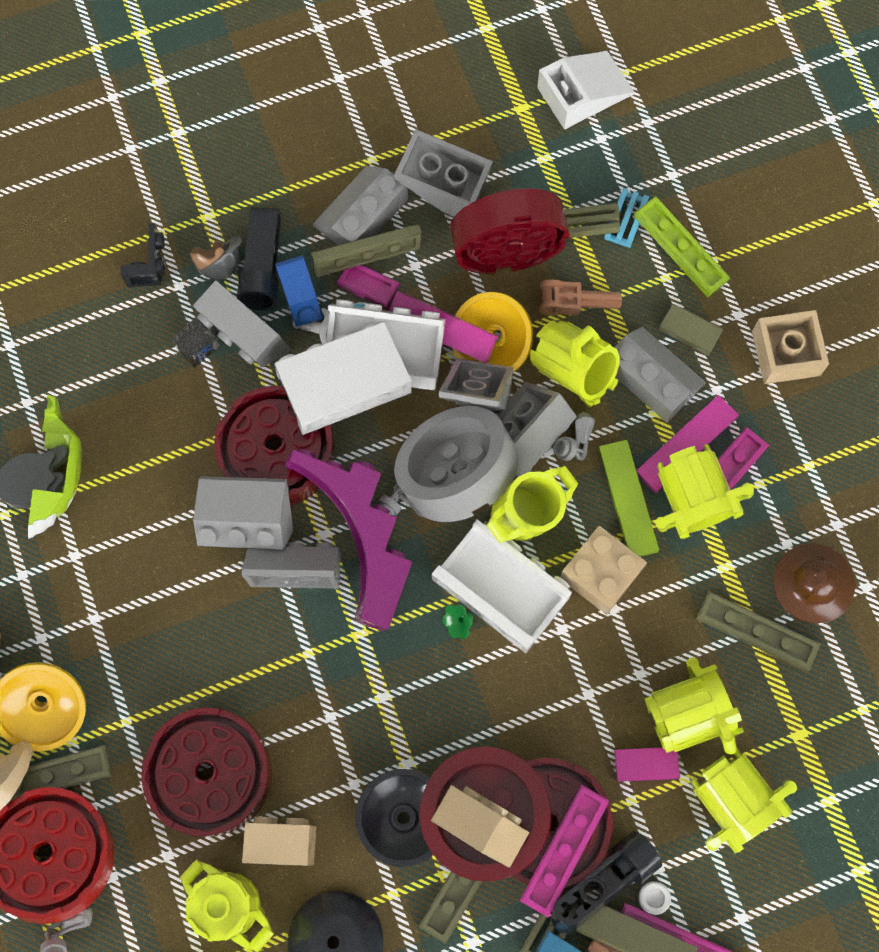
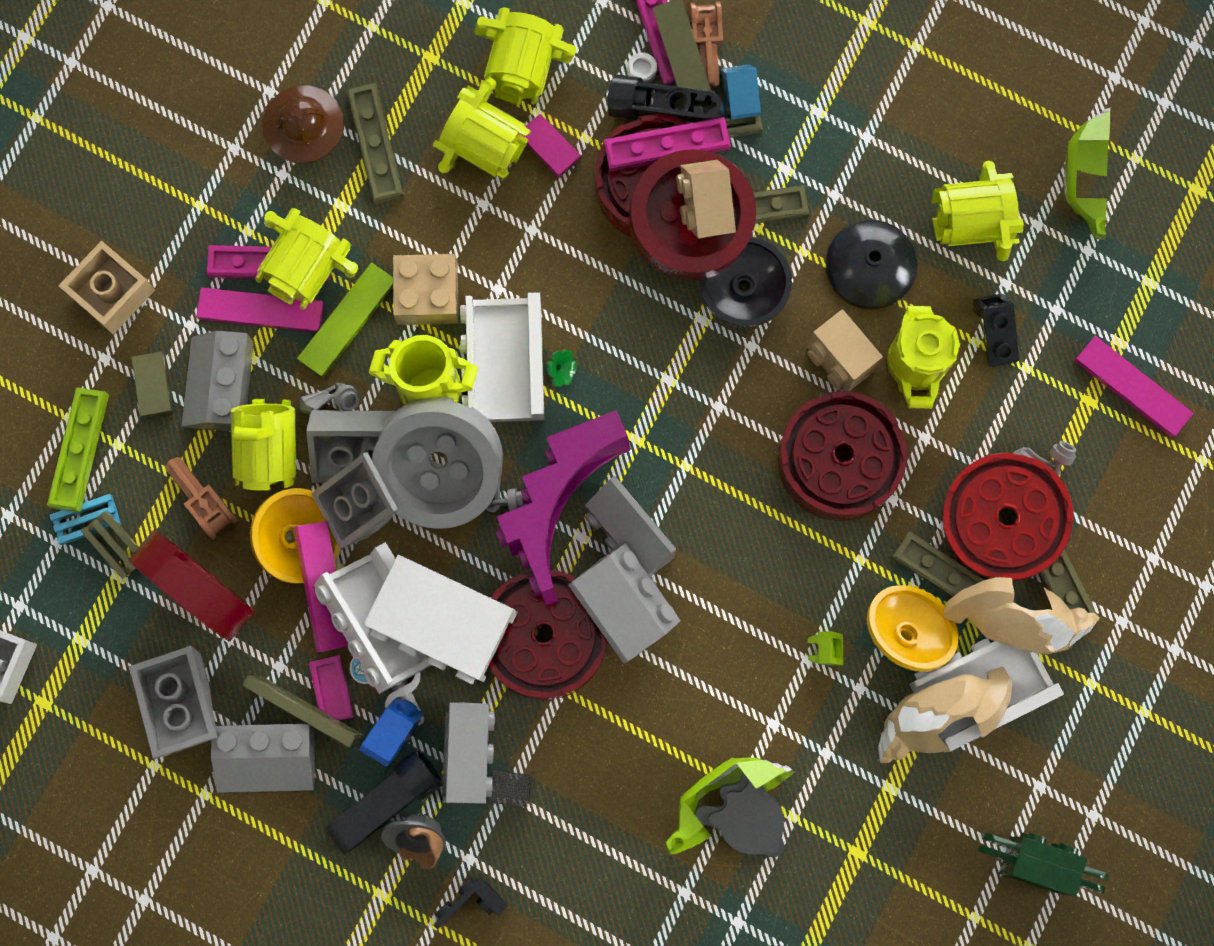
camera: 135 degrees left, 5 degrees up
none -> lime tile [808,631,844,666]

